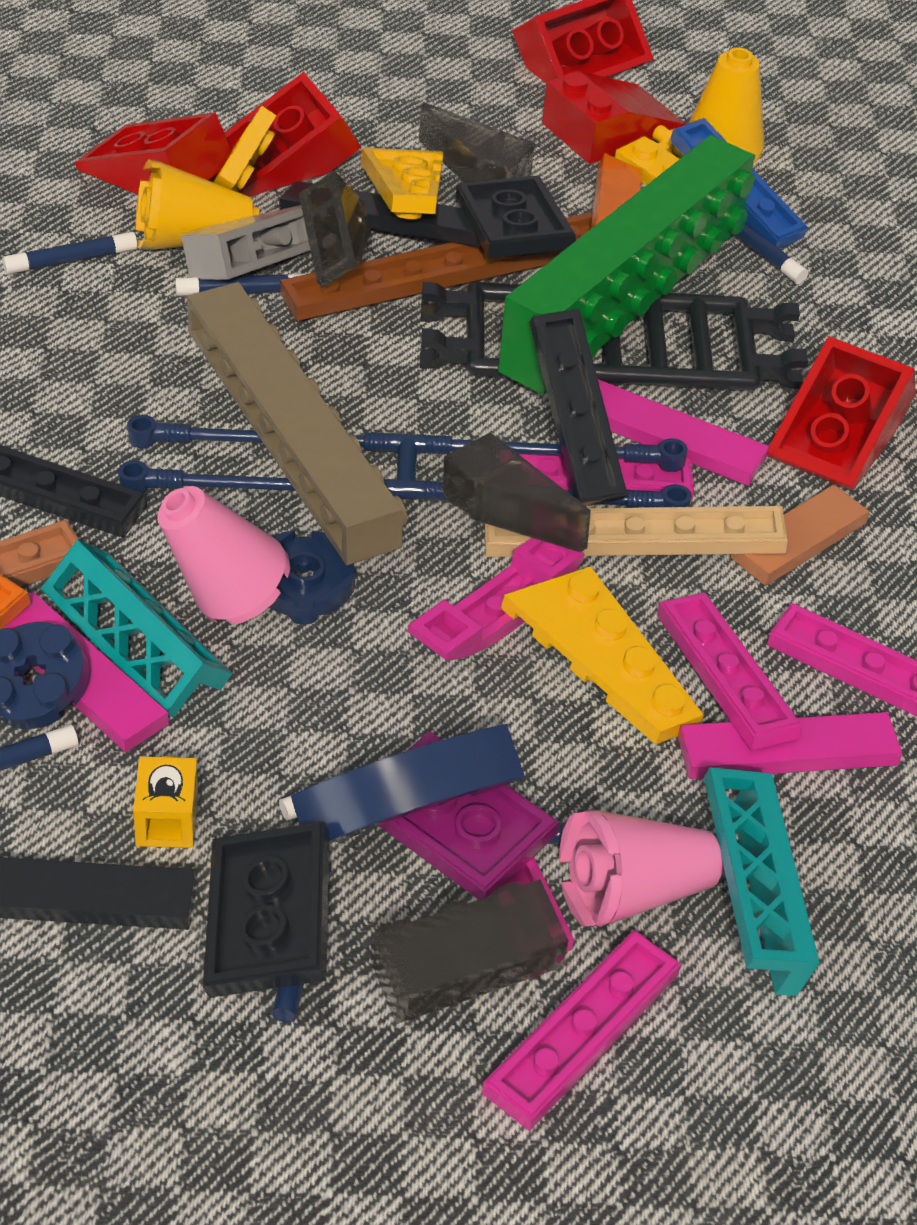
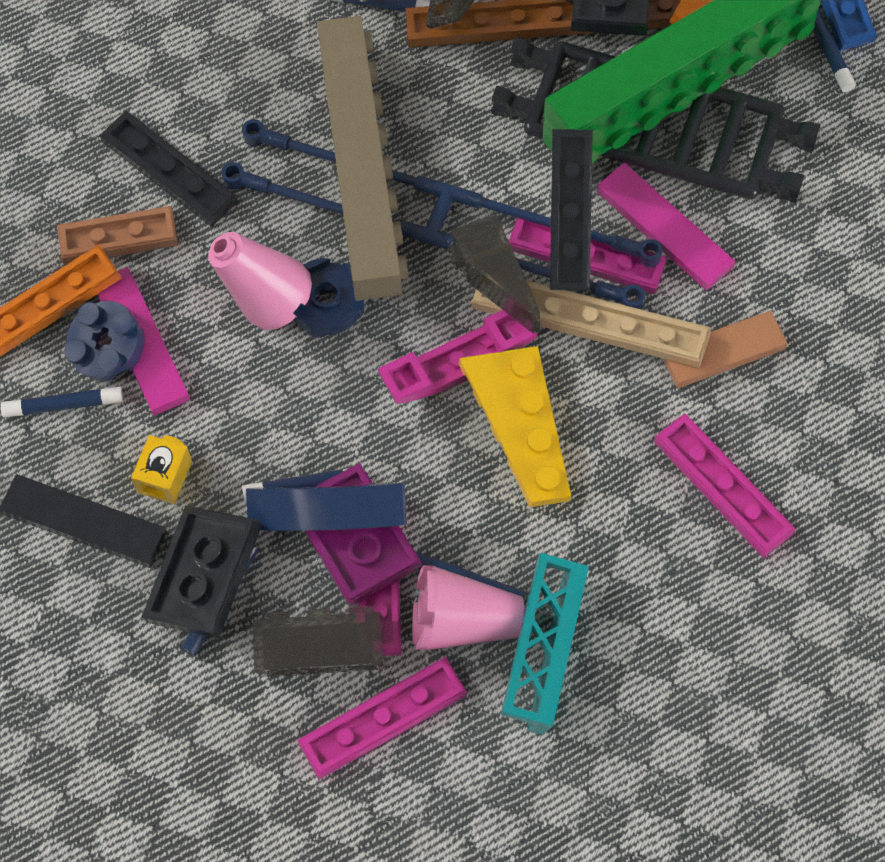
camera: 25 degrees right, 20 degrees up
teal fence [41,540,233,717] -> none
dark pink tile [657,593,802,751] -> none
dark pink tile [678,712,903,779] -> none
red slope [767,336,916,491] -> none

